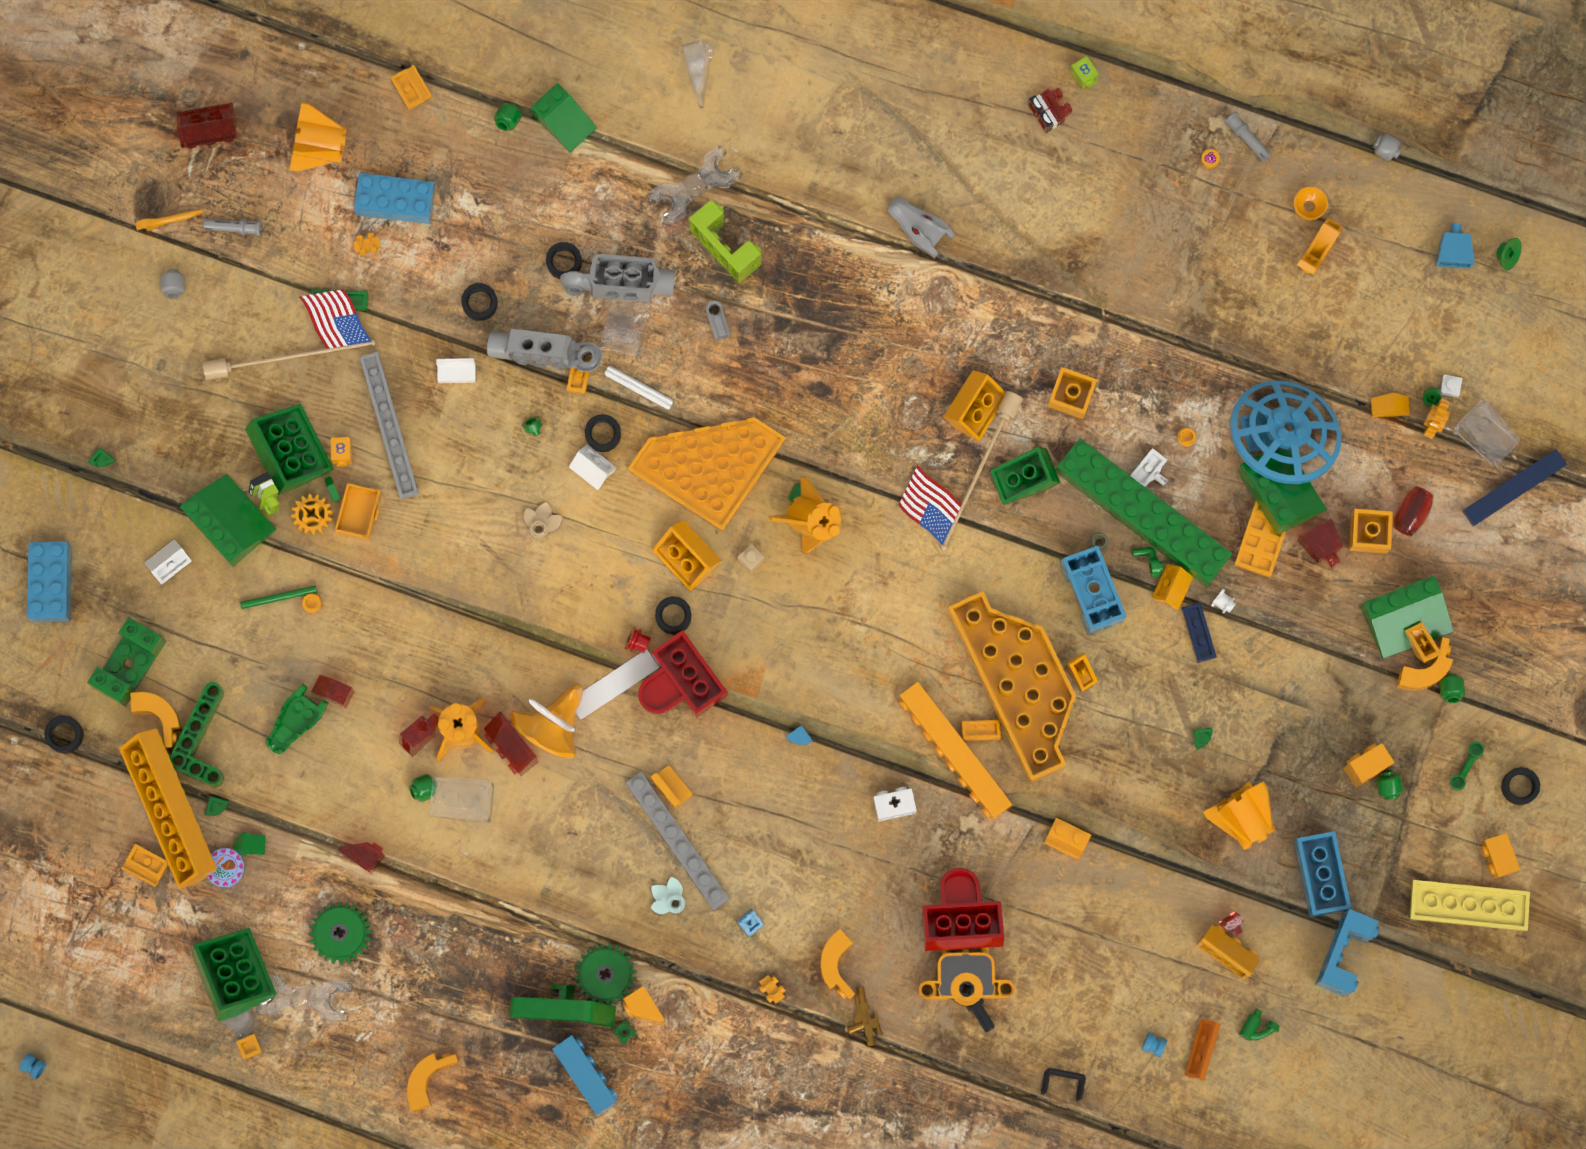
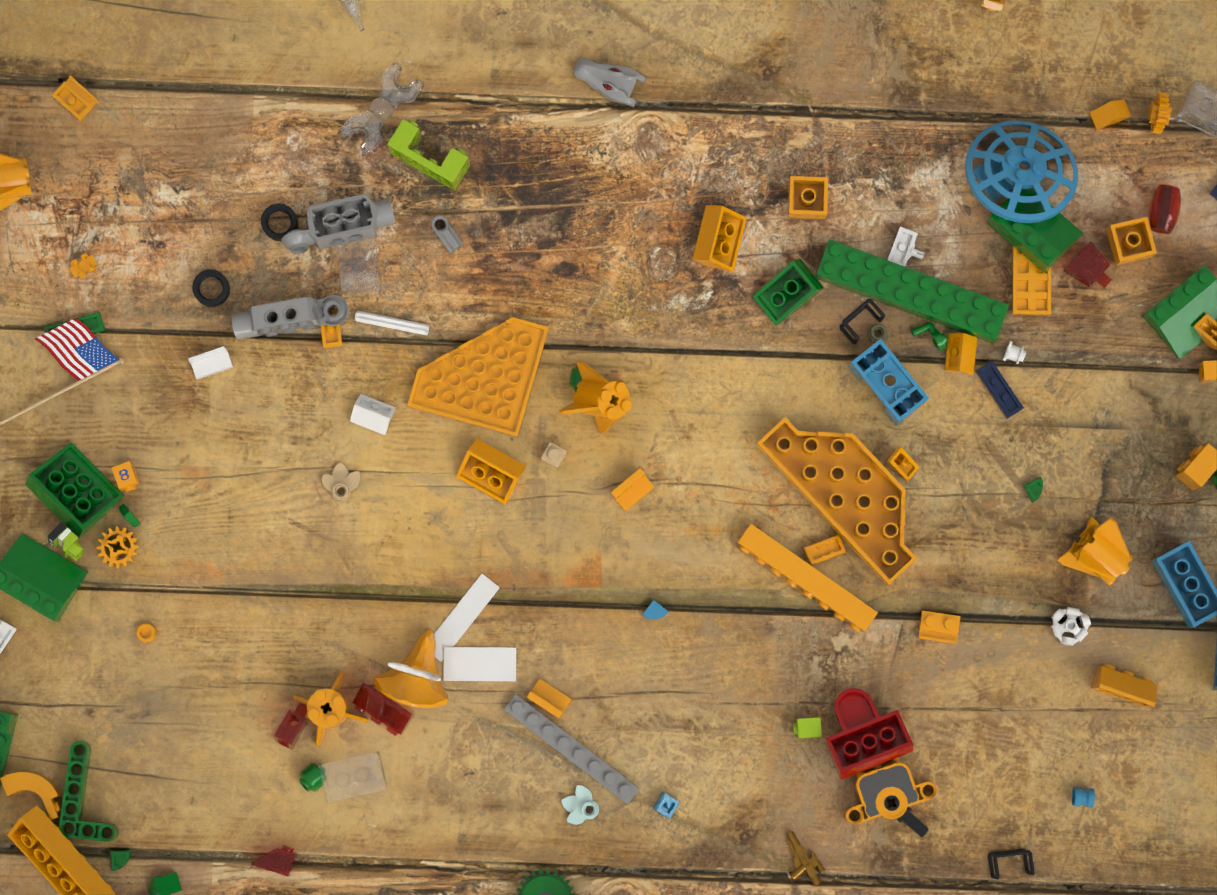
camera: 20 degrees left, 5 degrees up
green bar [240,585,317,609] -> none
green animal [265,683,329,754] -> none
clear red slope [311,675,355,709] -> none
light orange container [335,483,382,541] -> none
dark azure brick [354,173,436,224] -> none
light grey plate [360,352,419,500] -> none
green head [494,103,522,131] -> none
green tile [522,416,543,436] -> none
green slope [530,83,597,153] -> none
black tyre [585,414,621,452] -> none
red piece [624,626,651,653] -> none
red brick [638,630,728,718] -> none
black tyre [655,596,692,635] -> none
light orange piece [758,975,785,1004] -> none
light orange arch [821,929,855,1000] -> none
white brick [873,787,917,822] -> none
flag [899,391,1023,550] -> none
light orange plate [1177,428,1196,447] -> none
orange plate [1184,1019,1221,1081] -> none
clear red tile [1219,911,1244,936] -> none
green plant [1238,1008,1280,1041] -> none
green tile [1423,387,1442,407] -> none
white plate [1440,374,1463,398] -> none
none -> white sticker [443,647,516,682]
none -> light orange panel [611,468,654,511]
none -> lime brick [793,717,822,738]
none -> black piece [839,299,885,345]
none -> white piece [1051,607,1091,646]

